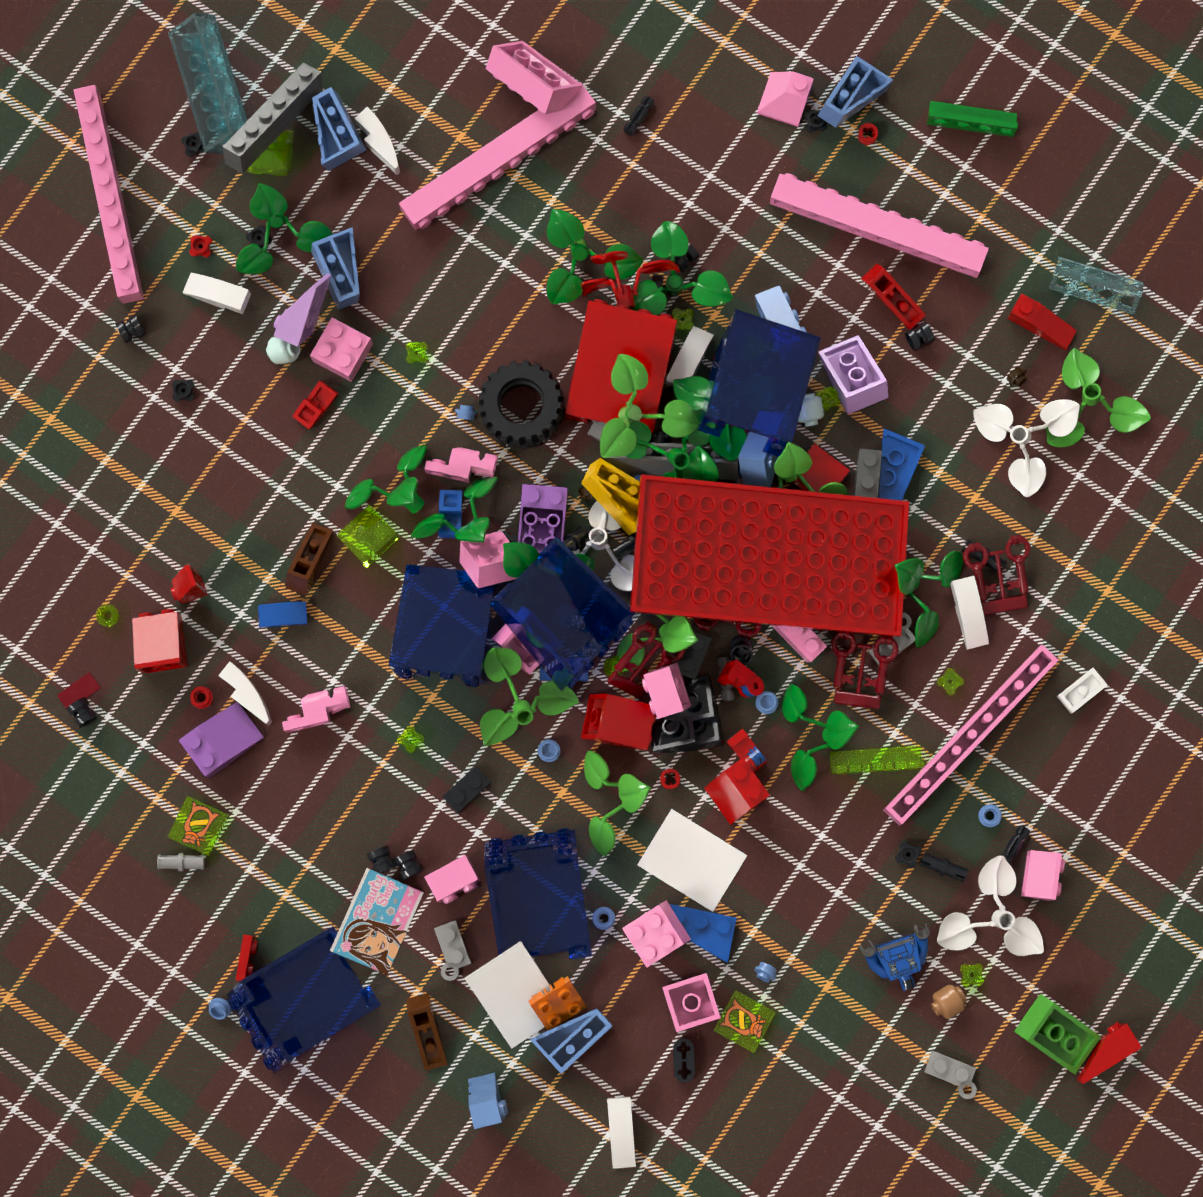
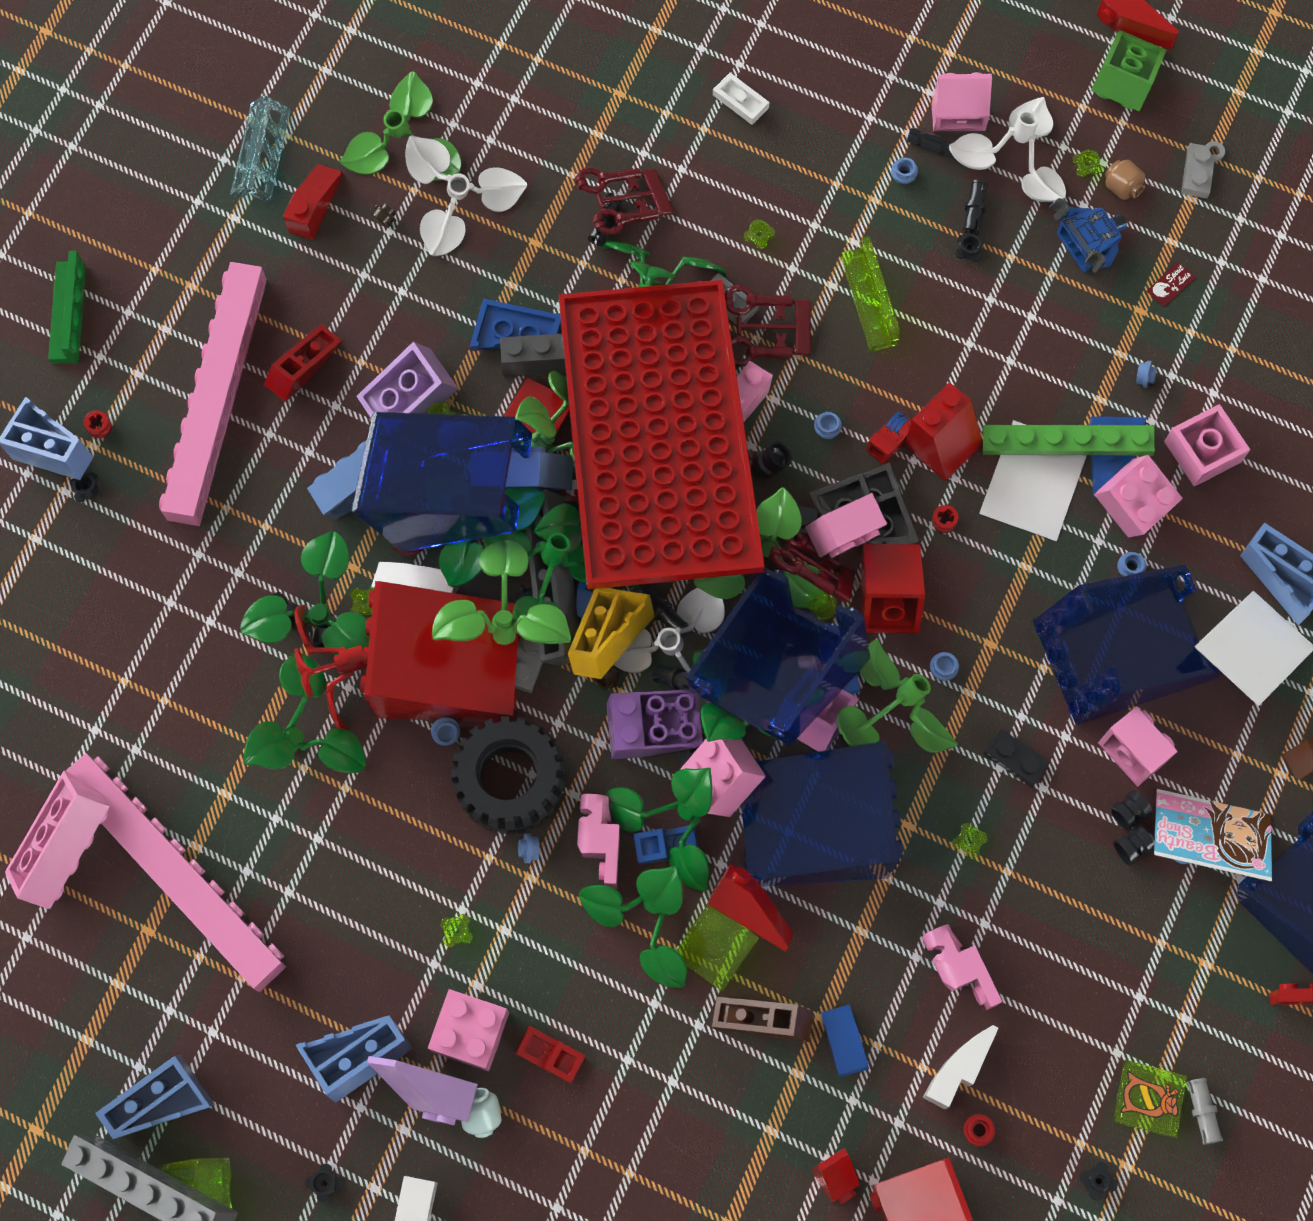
camera: 105 degrees left, 10 degrees down
medium lavender slope [179,702,264,779] -> none
green plant [236,183,335,274] -> none
white slope [355,107,400,175] -> none
light grey hinge [434,920,472,981] -> none
orange hinge [529,976,587,1031] -> none
bright green plant [584,750,651,856] -> none
black axle [623,96,654,136] -> none
black beam [673,1038,695,1083] -> none
clear neon green tile [713,990,776,1053] -> none
dark grey axle [717,657,734,702] -> none
red leg [717,660,764,698] -> none
bright pink slope [757,72,814,127] -> none
green plant [782,684,859,791] -> none
bright pink brick [883,645,1058,826] -> none
black wheel [905,321,935,351] -> none
white slope [950,576,989,650] -> none
none -> medium blue plate [431,717,460,746]
none -> red slope [707,864,793,952]
none -> bright green plate [983,425,1155,456]
none -> black plate [1080,1162,1118,1200]
none -> dark red sticker [1146,262,1196,307]

